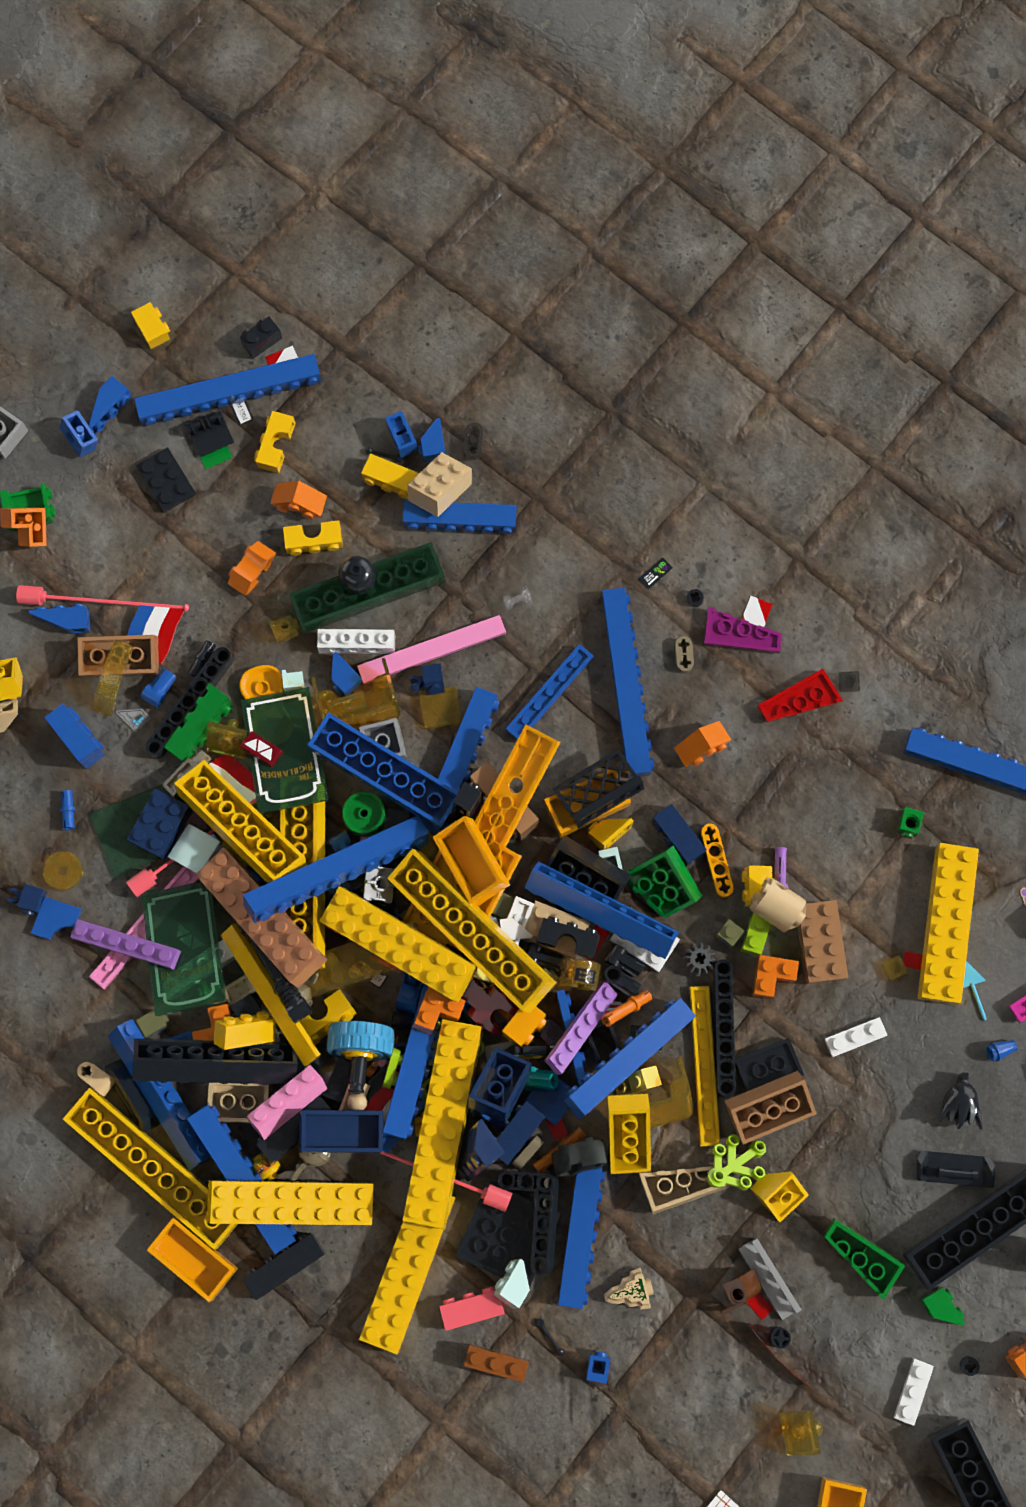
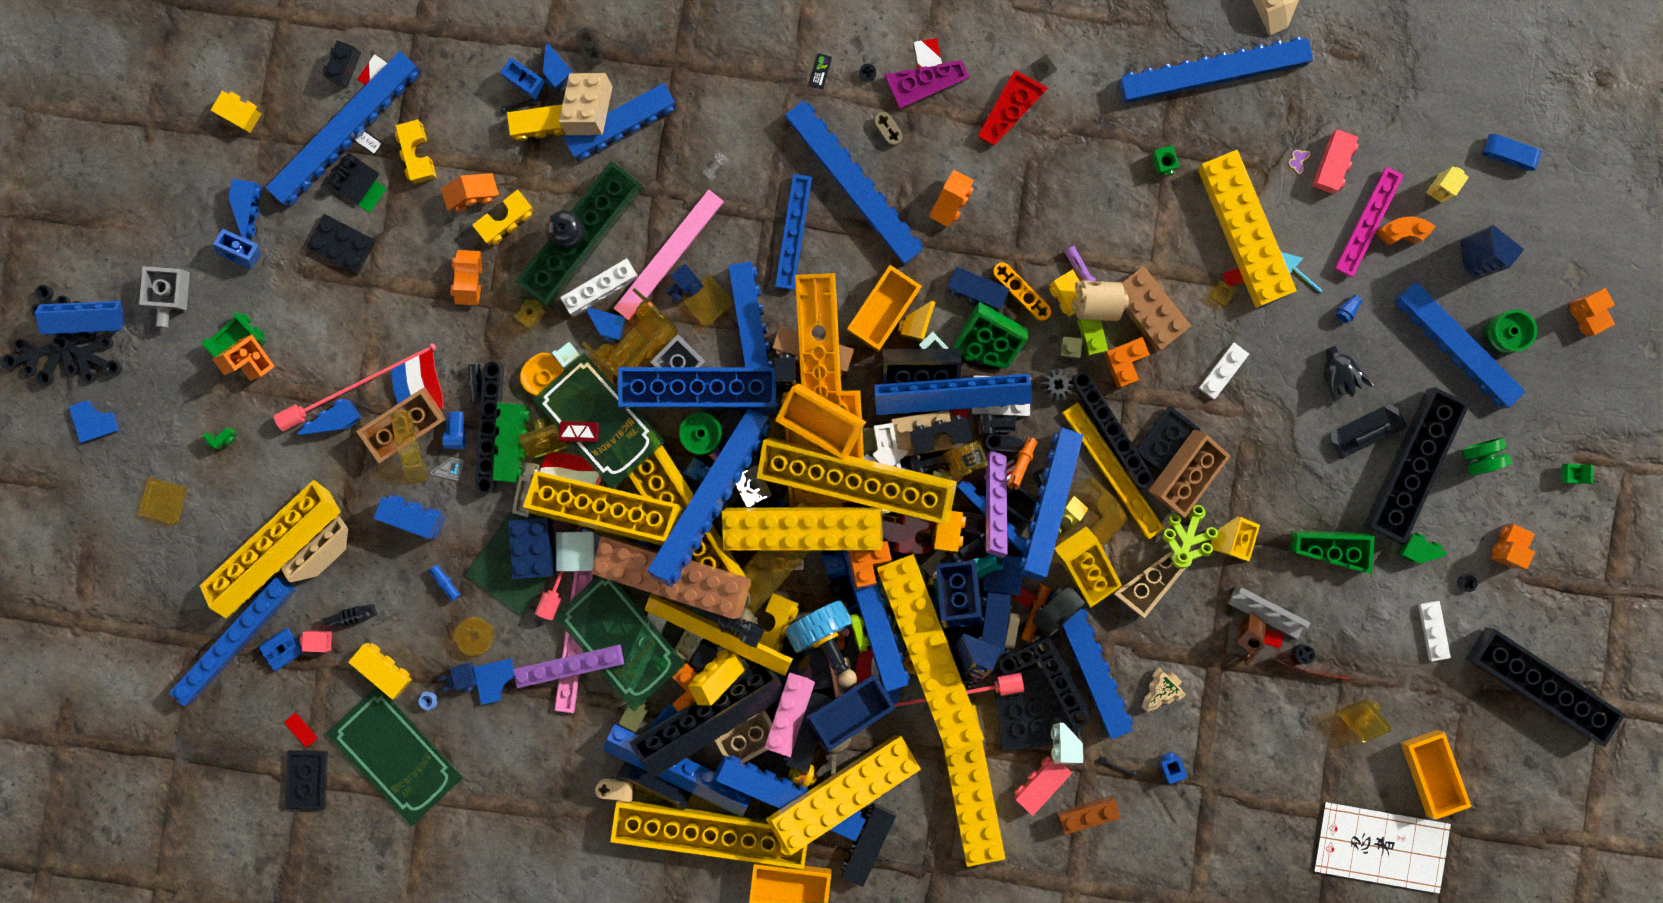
camera: 35 degrees left, 10 degrees up
black fence [553,749,644,829] -> none

